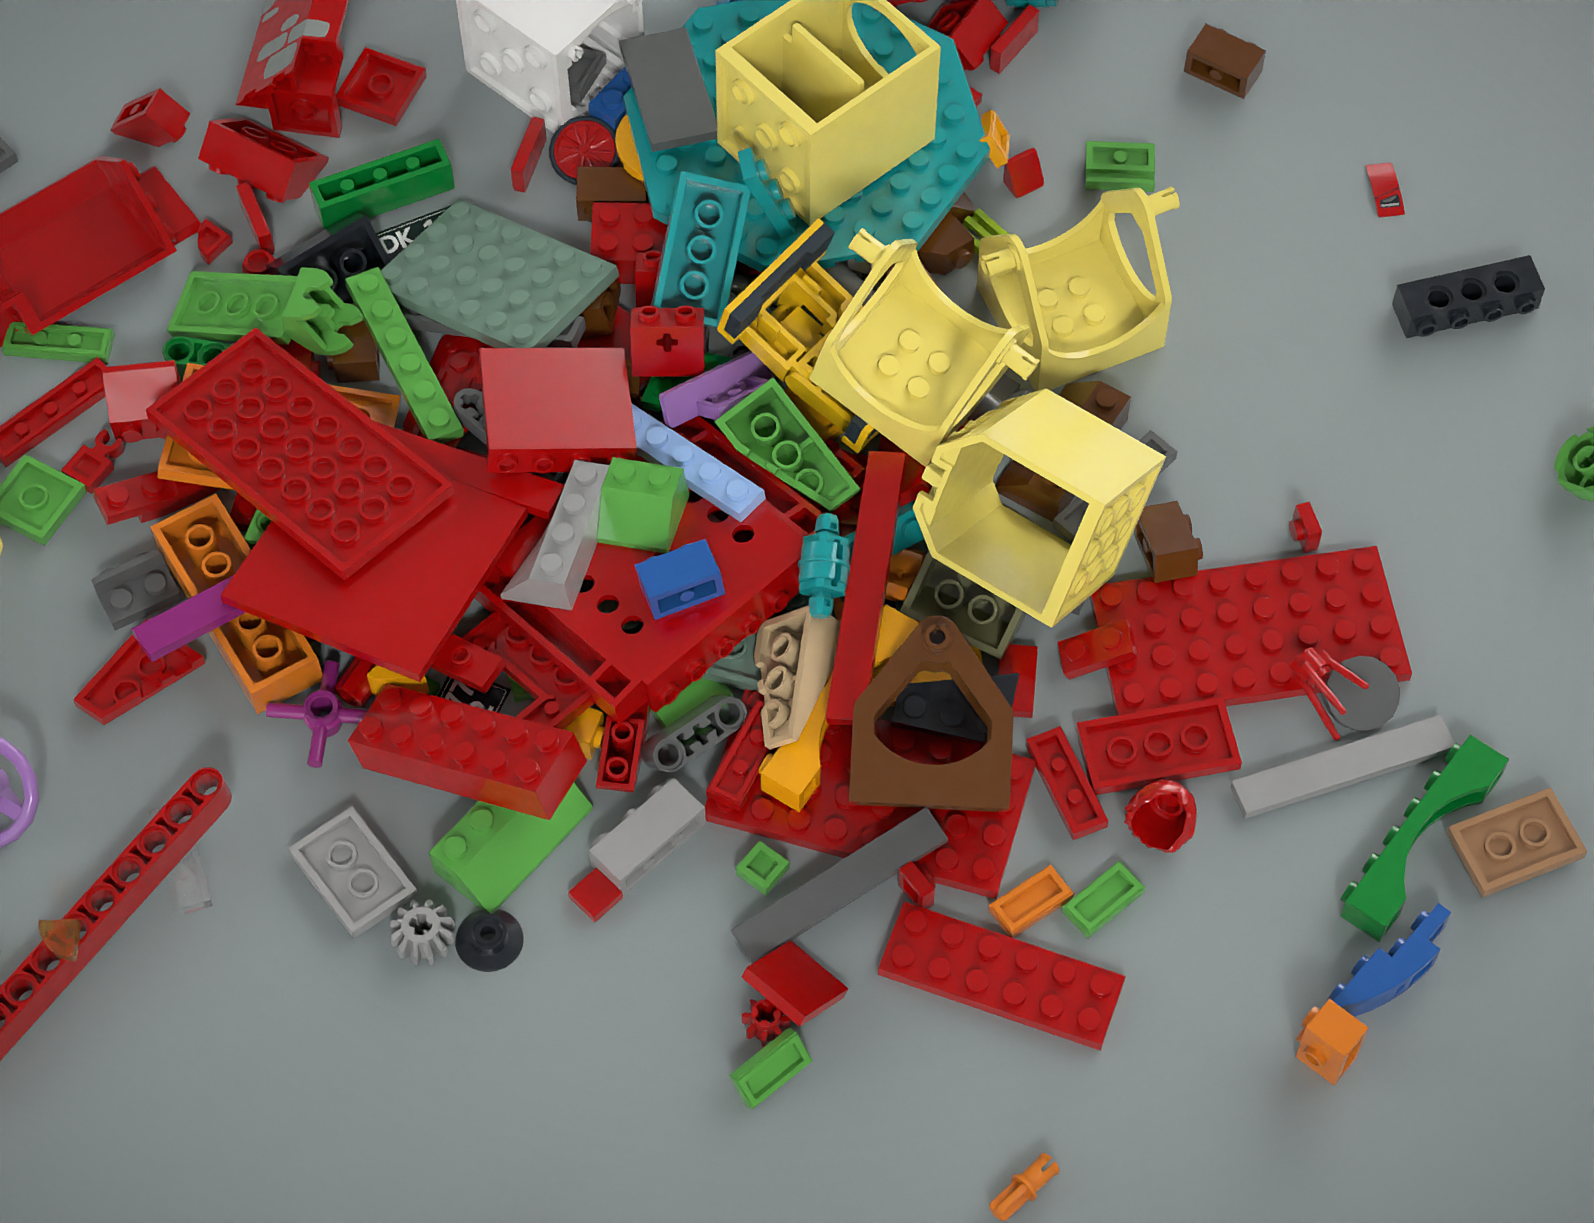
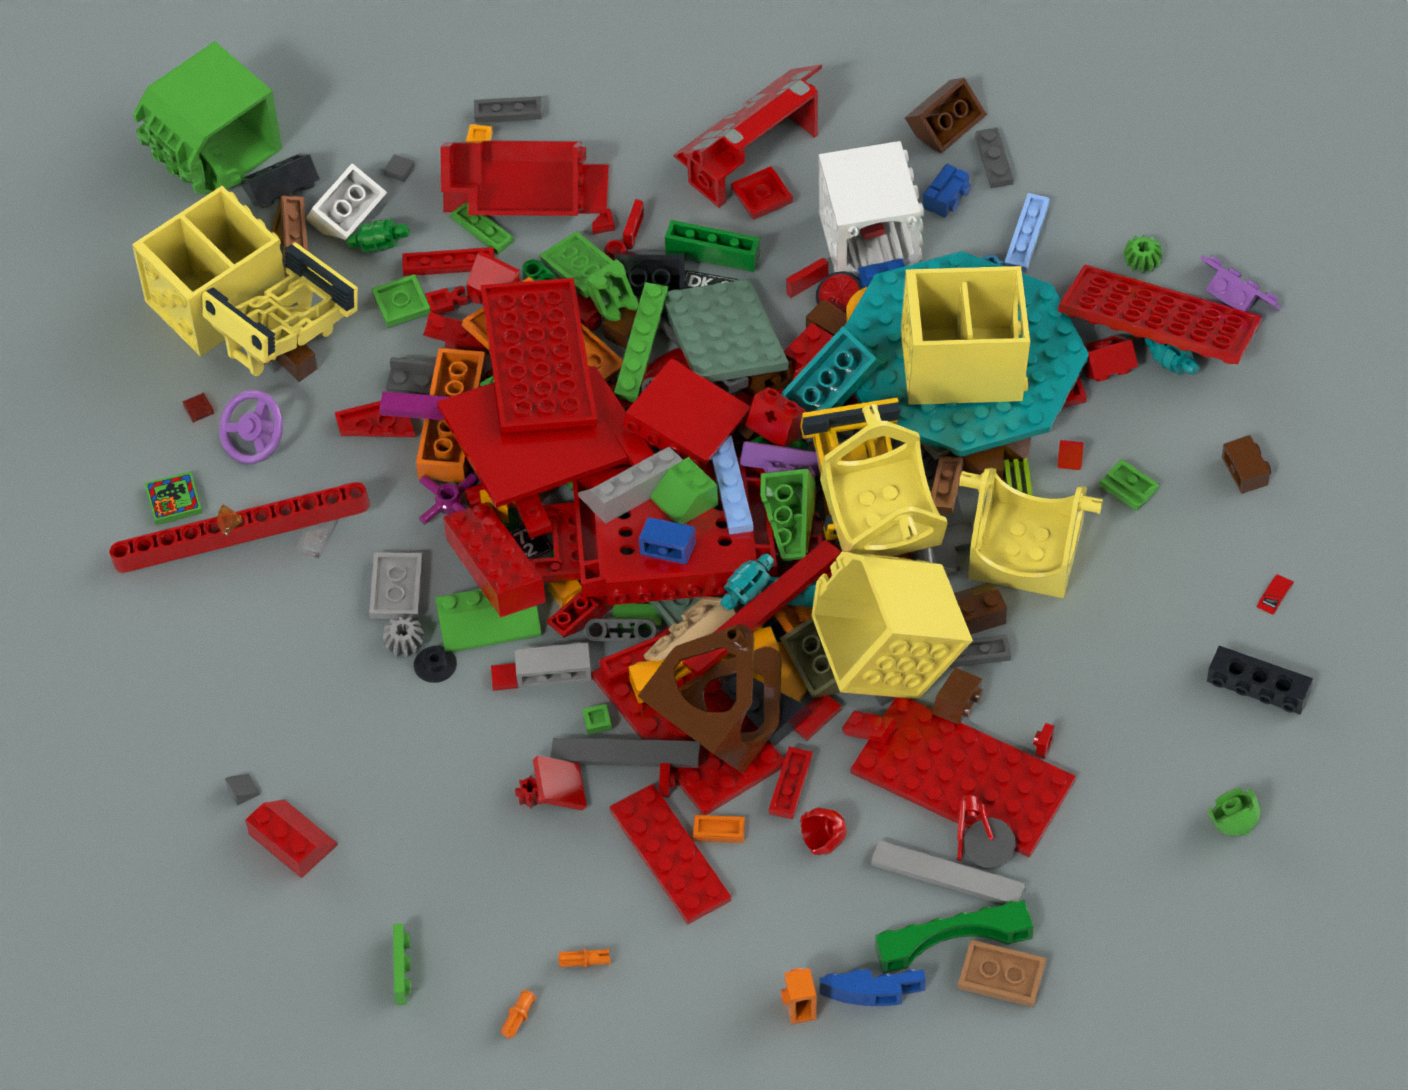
camera: 40 degrees right, 5 degrees down
red slope [110,88,191,147] -> none
red slope [198,117,329,203] -> none
dark grey tile [567,47,607,103] -> none
dark grey tile [619,27,717,152] -> none
bright green tile [729,1027,813,1109] -> none
teal plate [738,147,796,238] -> none
light orange tile [979,109,1010,168] -> none
red tile [990,5,1040,74] -> none
bright green tile [1062,861,1146,939] -> none
red plate [1075,697,1242,795] -> none

